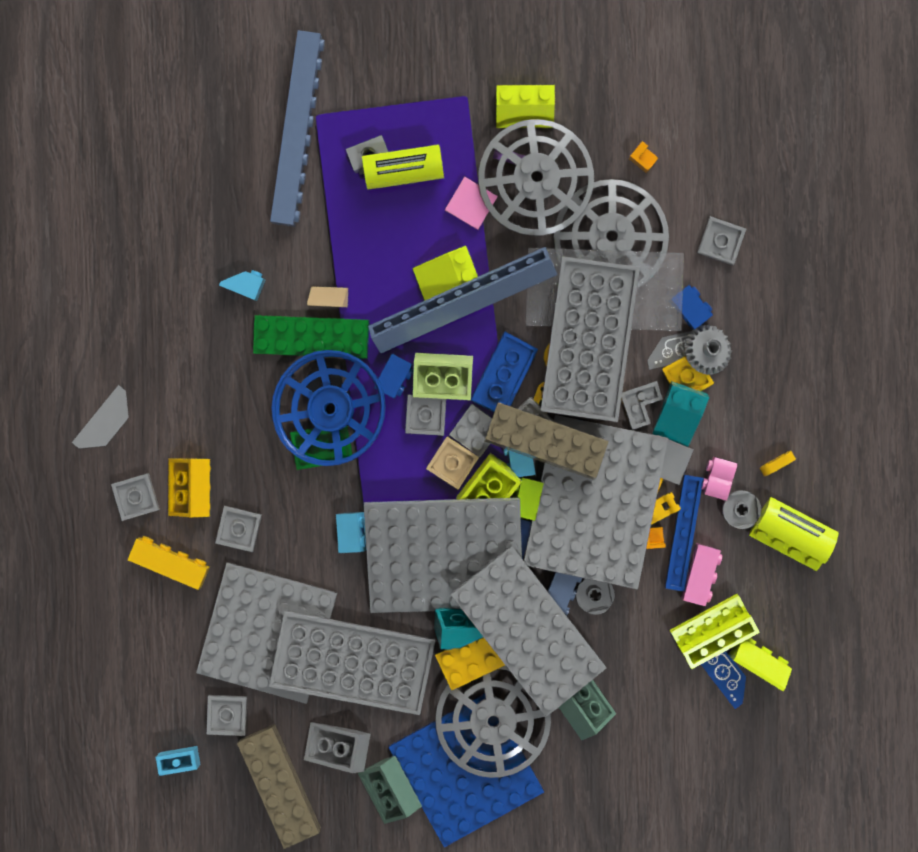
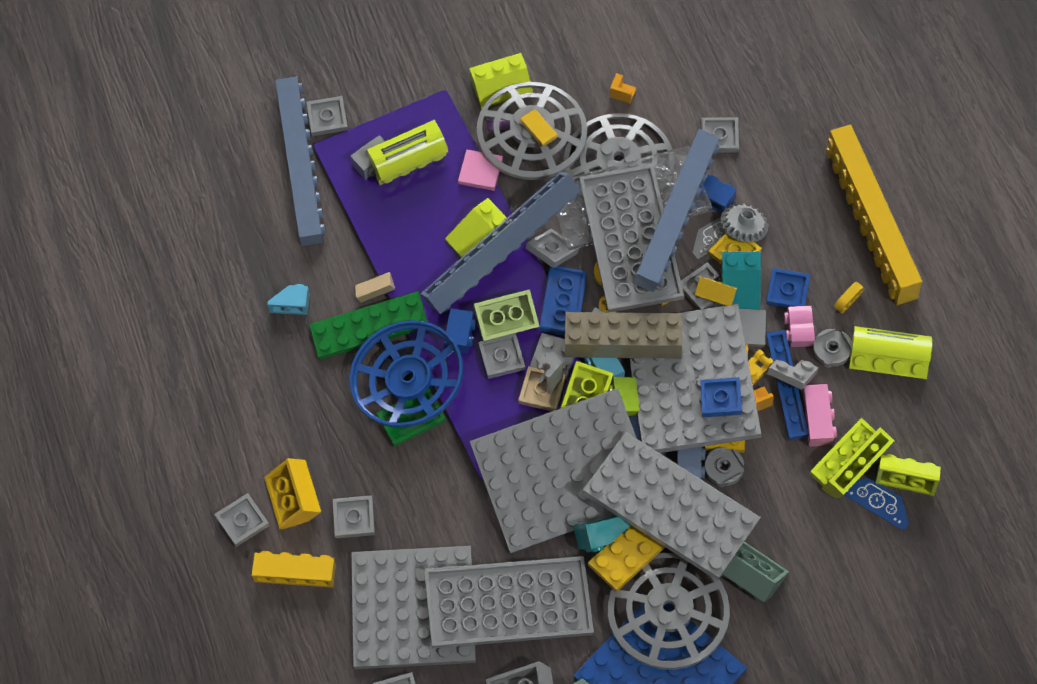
camera: 10 degrees left, 25 degrees down
light grey sticker [72,385,129,448] -> none
medium azure brick [336,512,367,553] -> none
none -> light grey plate [306,96,348,136]
none -> yellow tile [520,109,558,147]
none -> light grey plate [526,229,579,268]
none -> light grey hinge [538,352,563,394]
none -> sand blue brick [632,129,720,292]
none -> yellow tile [695,276,737,306]
none -> blue plate [700,377,742,417]
none -> blue plate [766,268,810,308]
none -> light grey plate [767,360,819,390]
none -> yellow brick [825,124,923,305]

